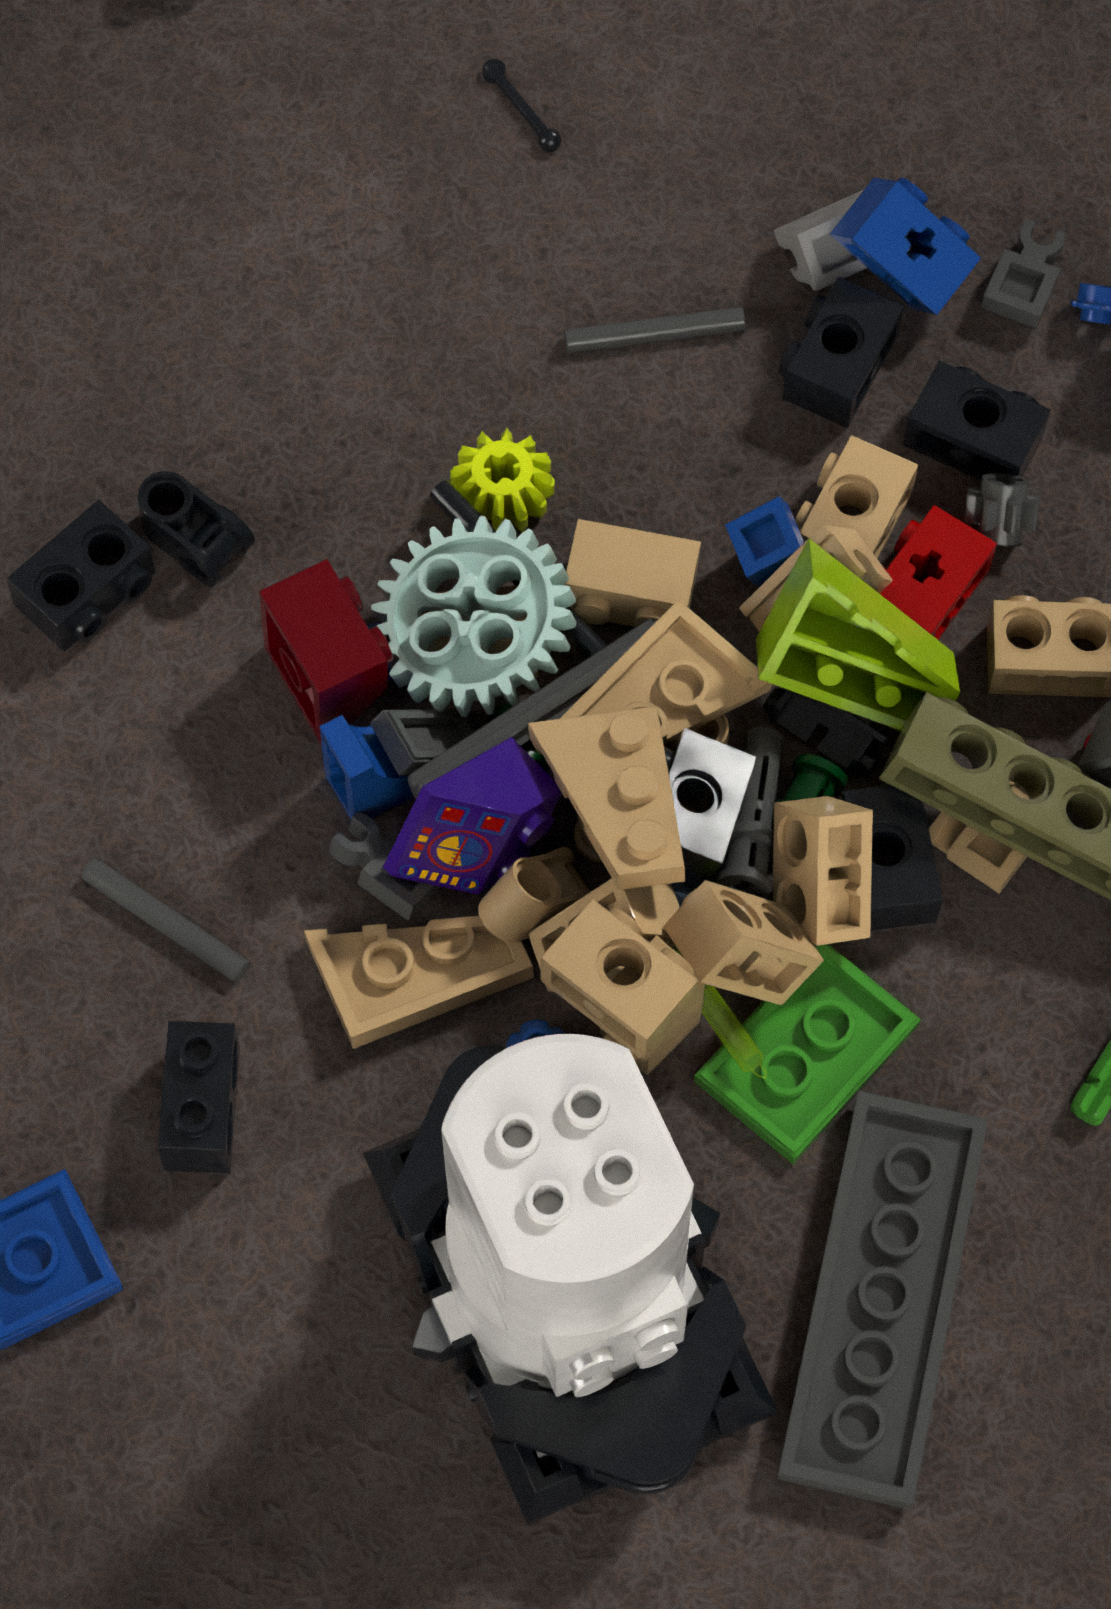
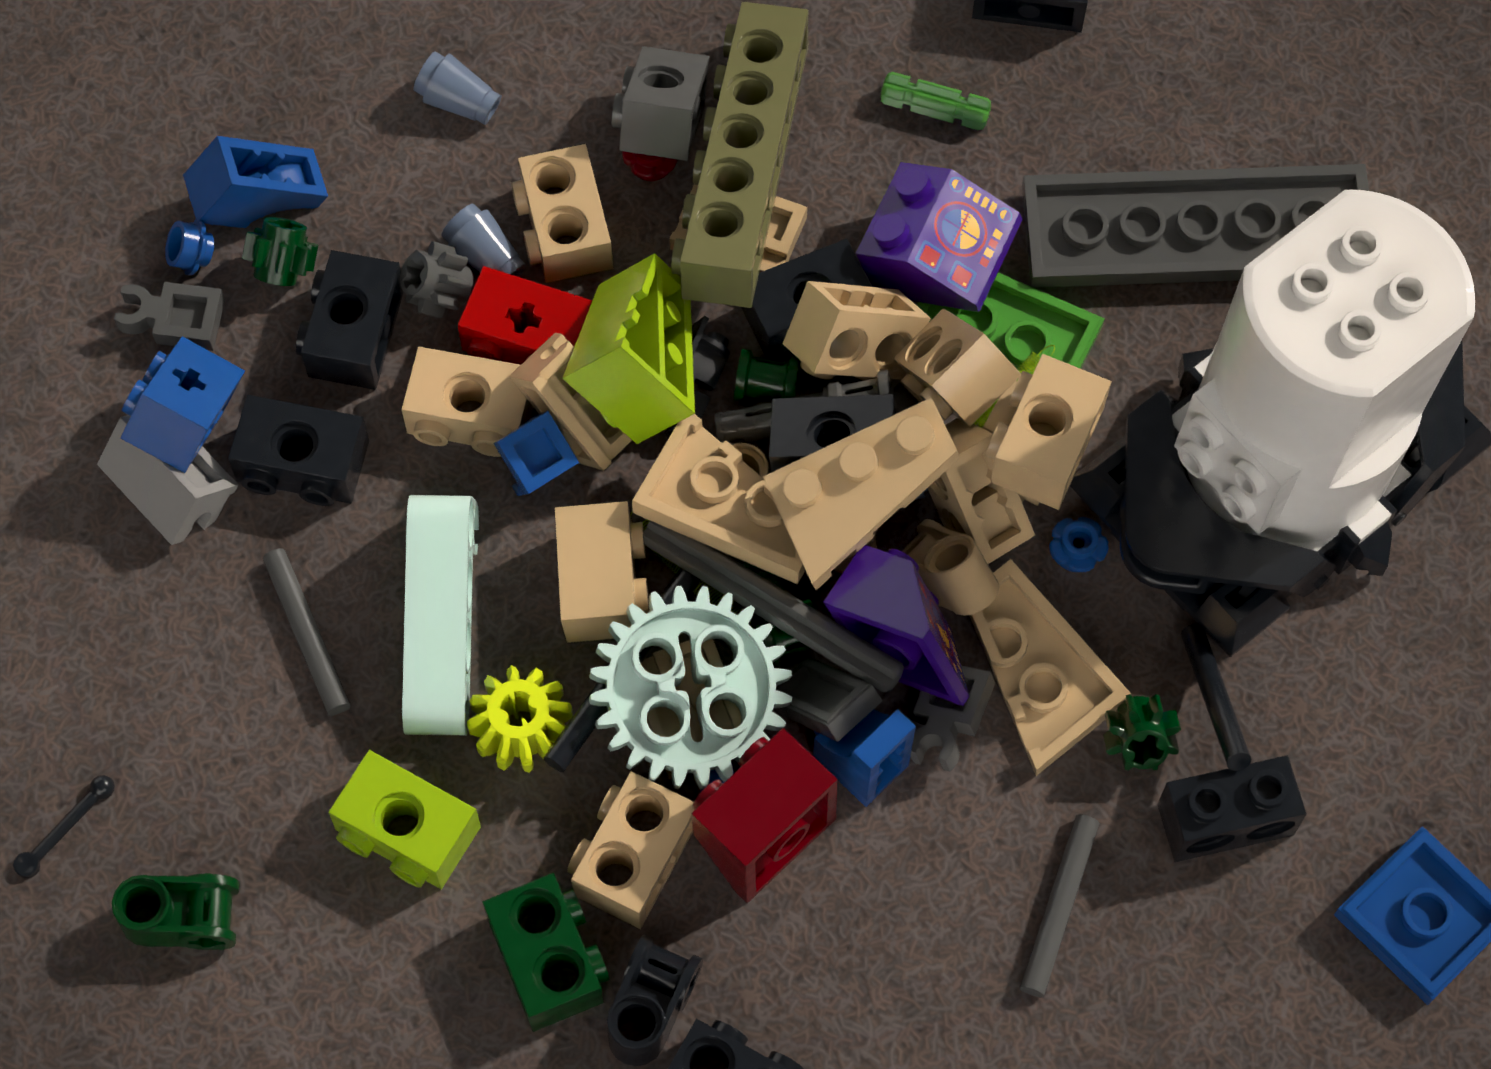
camera: 105 degrees left, 0 degrees up
none -> dark green piece [112,873,240,950]
none -> dark green gear [242,217,319,286]
none -> lime brick [328,750,481,890]
none -> light aqua beam [402,495,479,736]
none -> sand blue cone [441,204,526,277]
none -> dark green brick [482,873,610,1032]
none -> tan brick [567,771,695,929]
none -> dark purple slope [855,162,1023,312]
none -> dark green gear [1103,694,1181,771]
none -> black bar [1181,624,1252,771]

